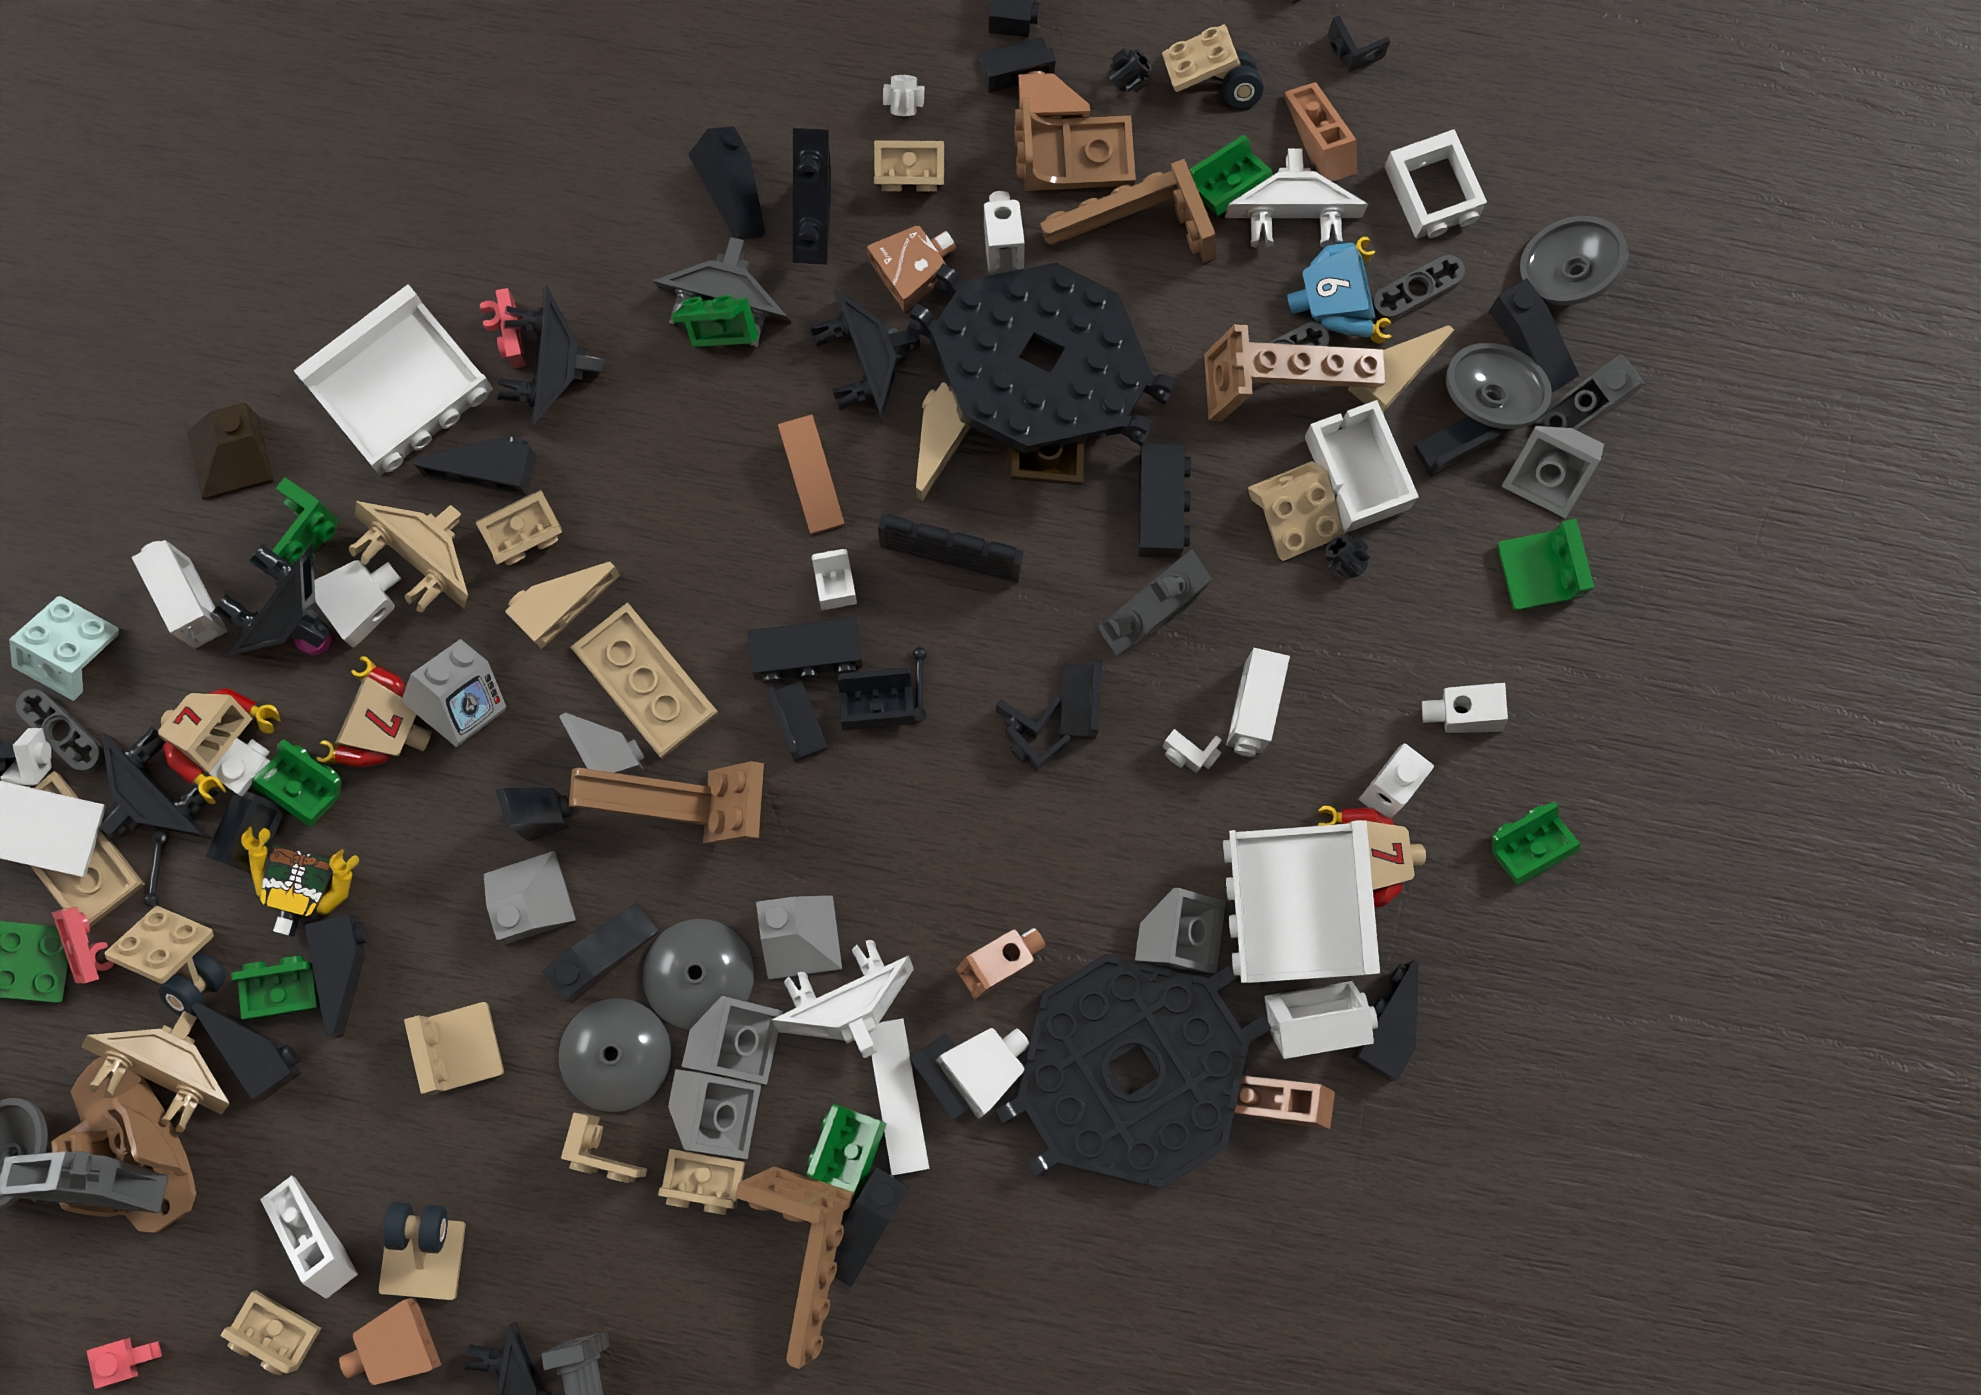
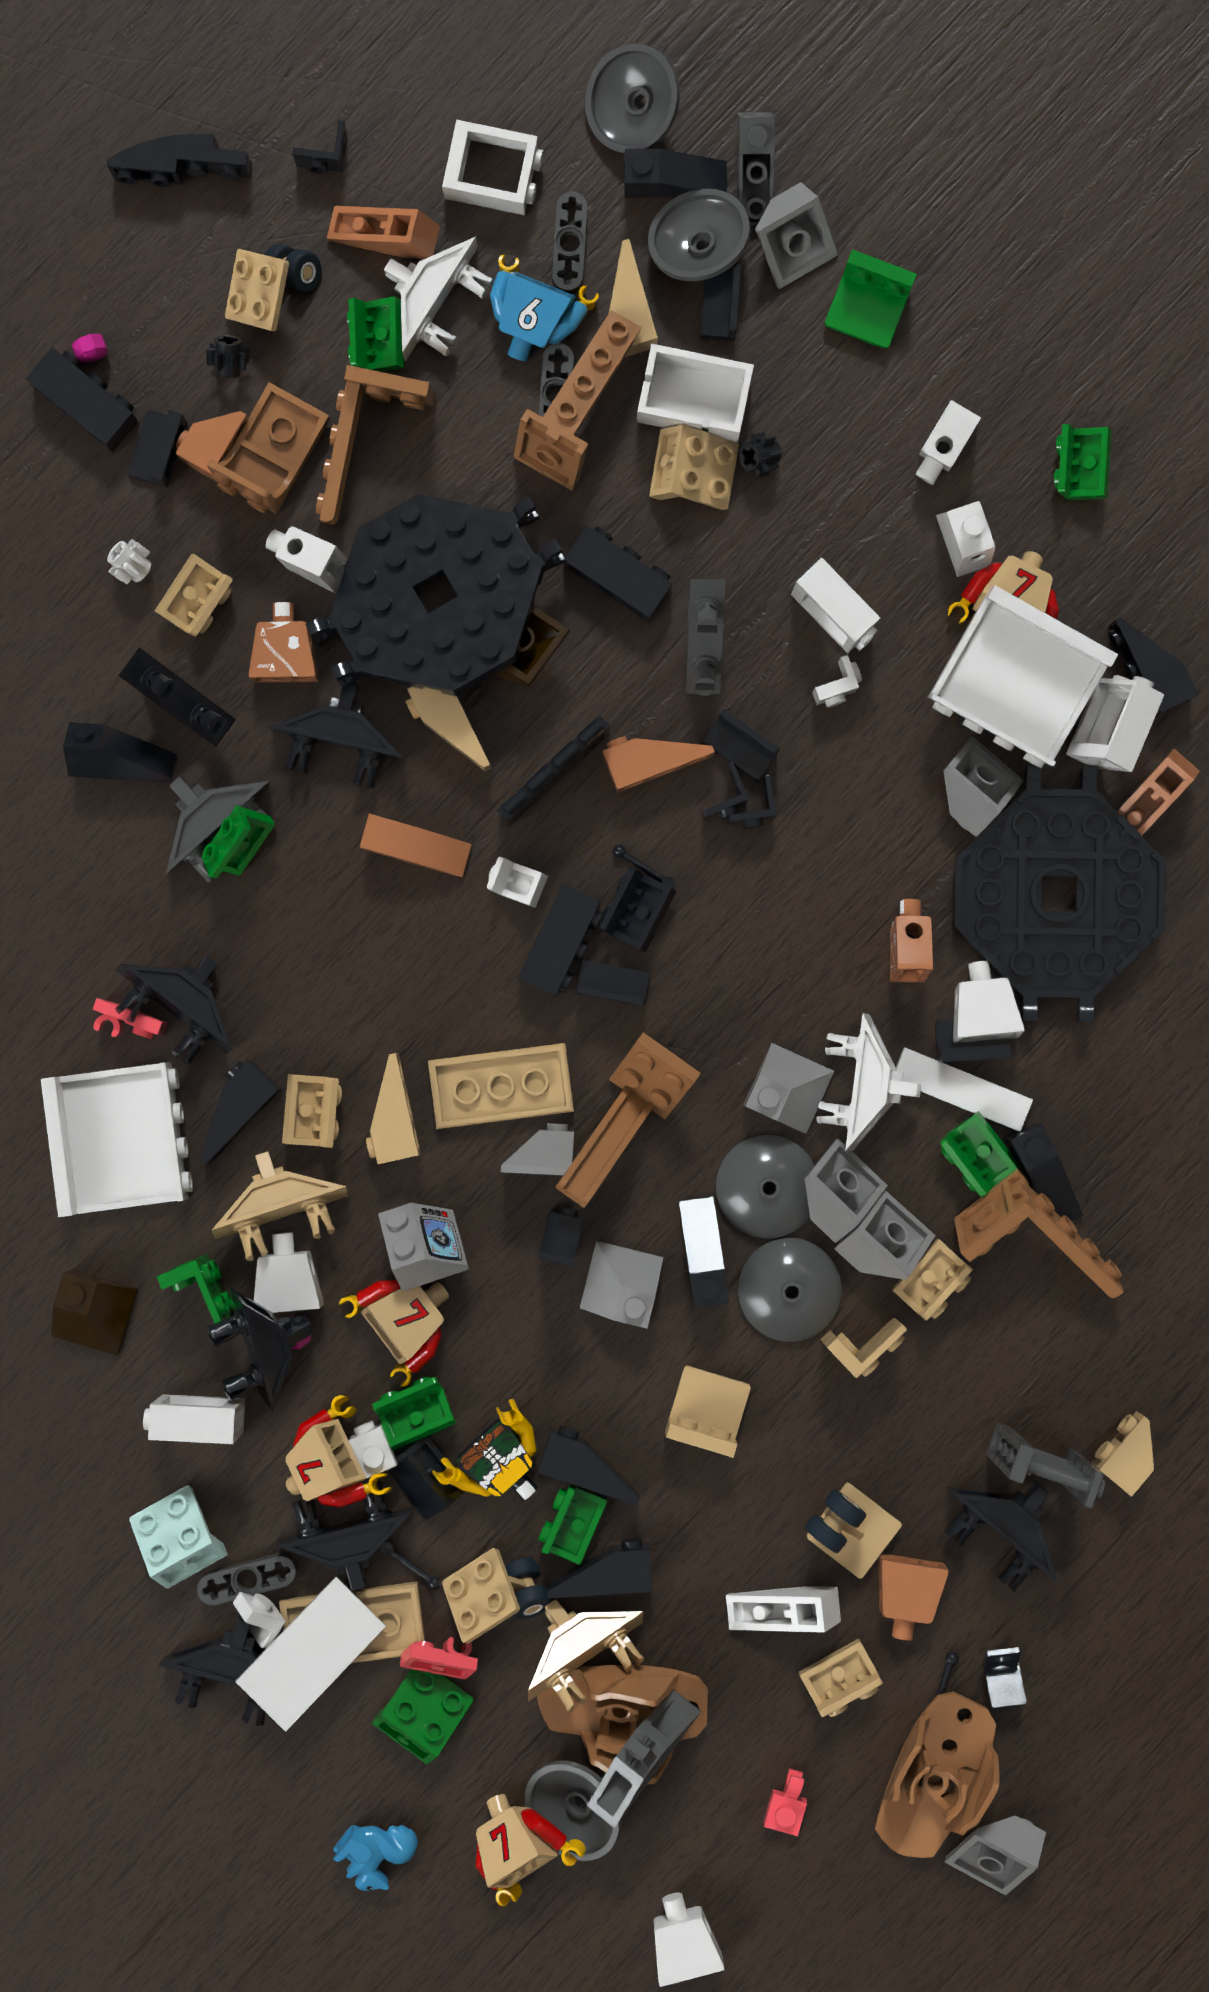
camera: 55 degrees left, 10 degrees up
none -> nougat slope [603,736,715,793]

